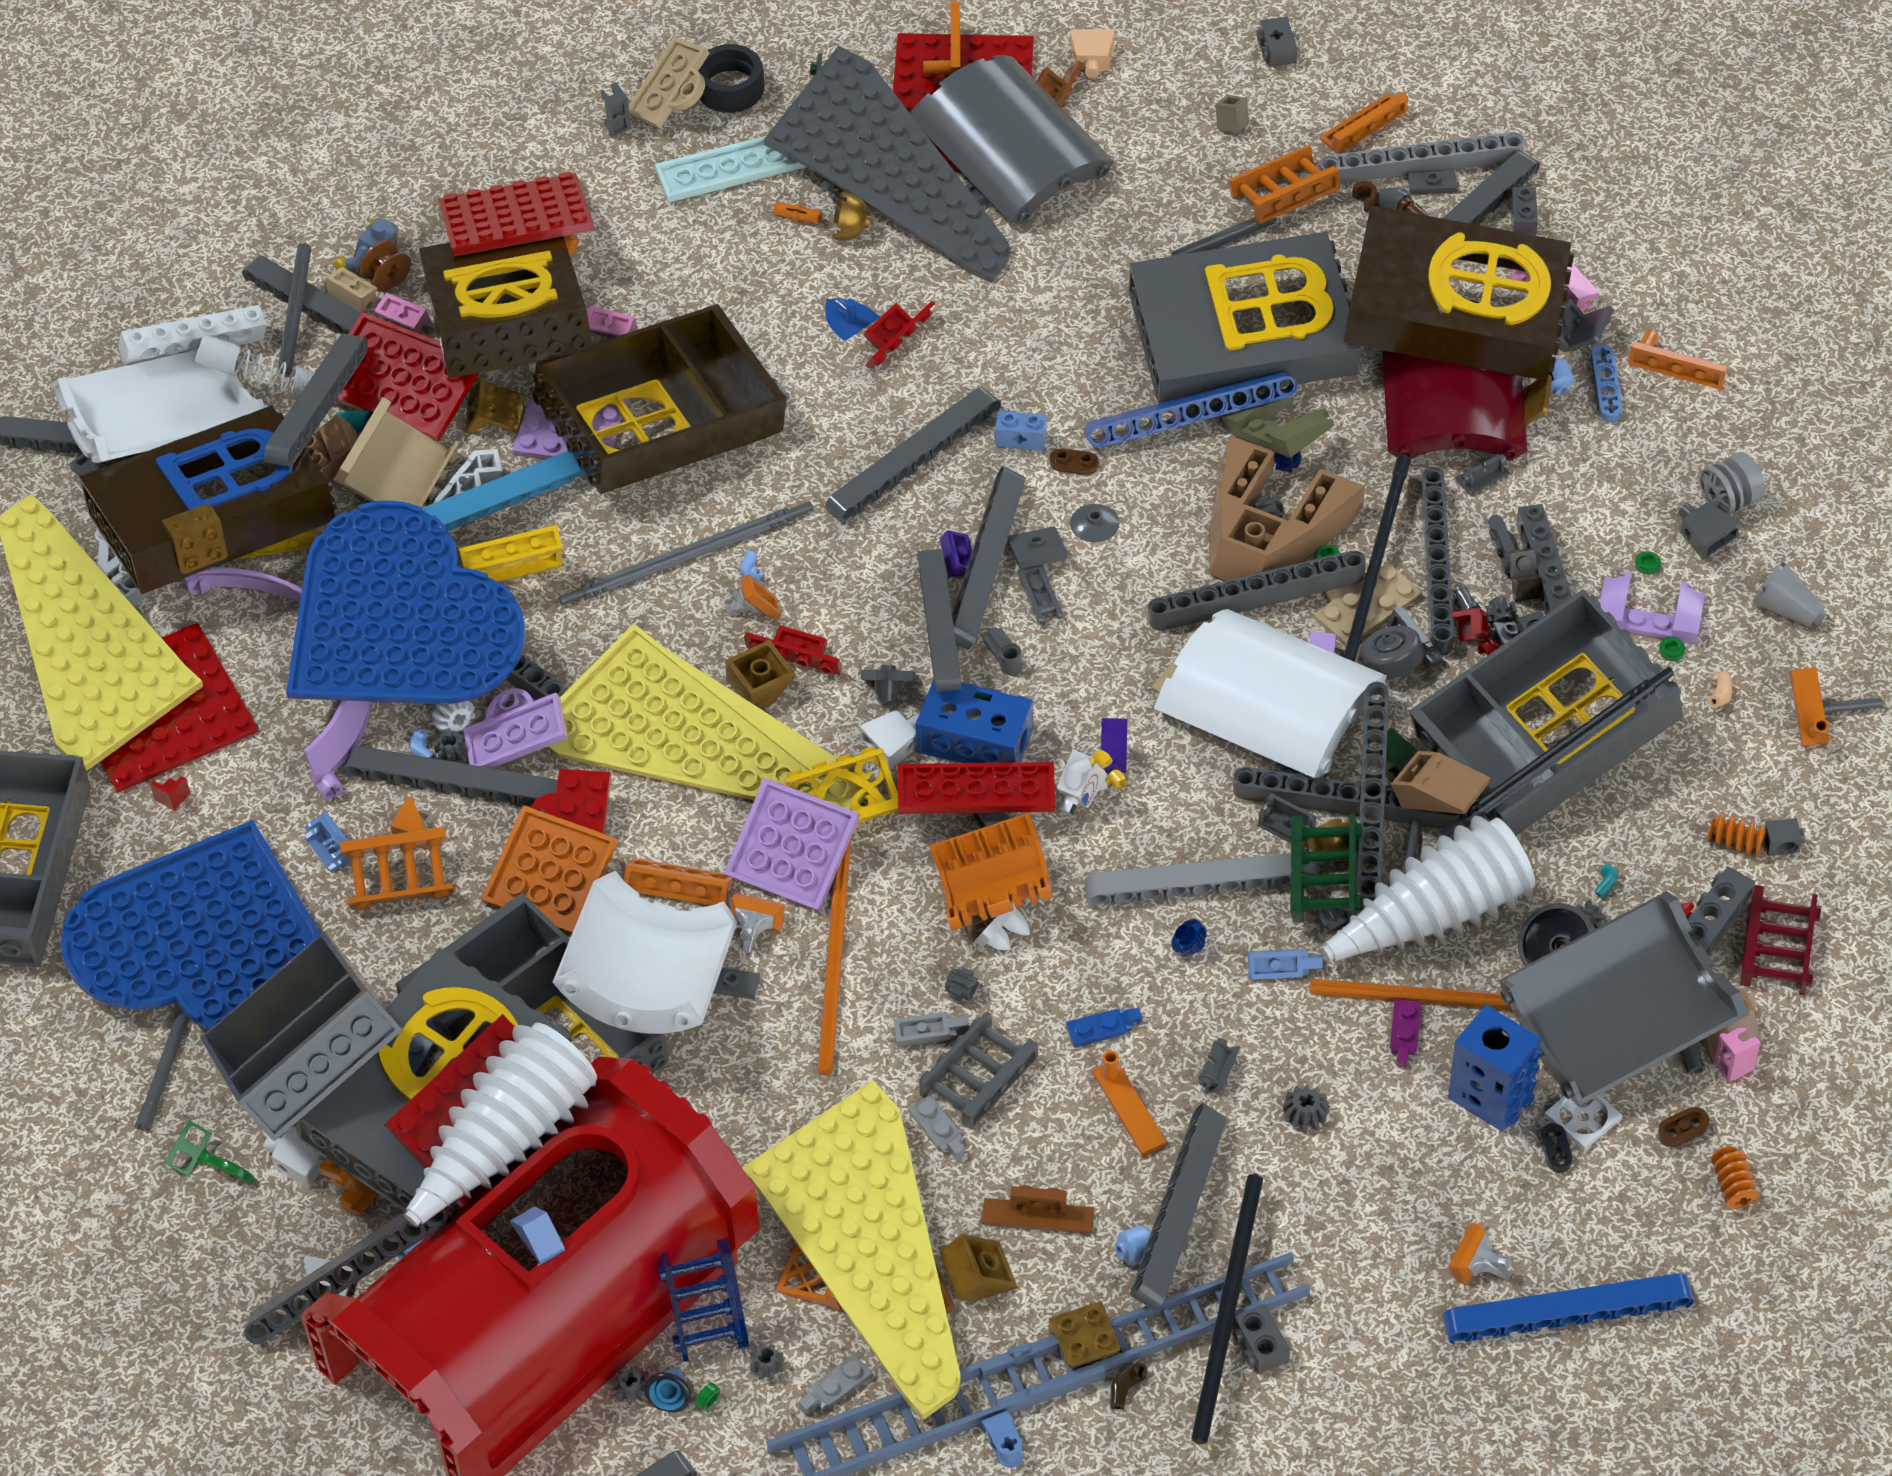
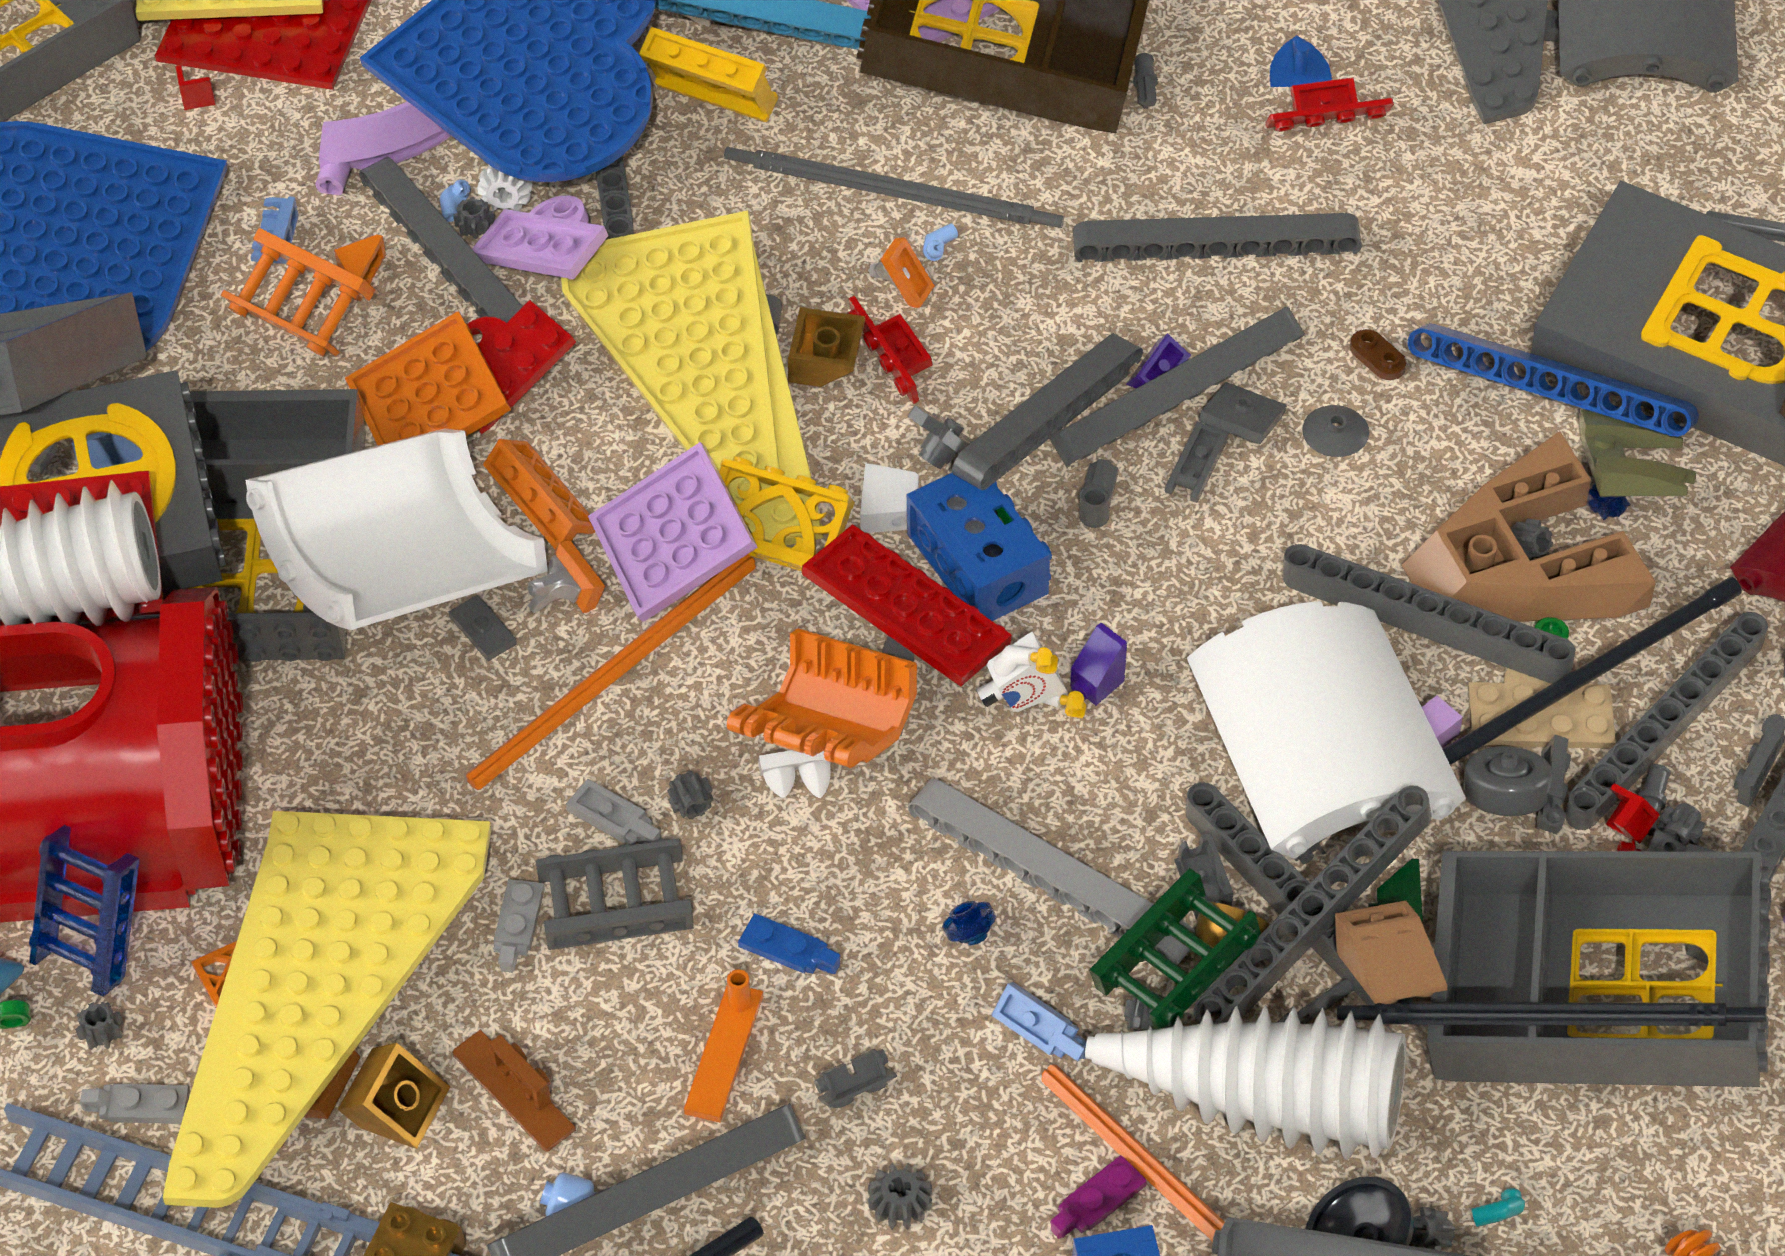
camera: 40 degrees right, 0 degrees up
medium blue brick [995,411,1047,451] -> none
dark brown slope [1508,548,1542,602] -> none

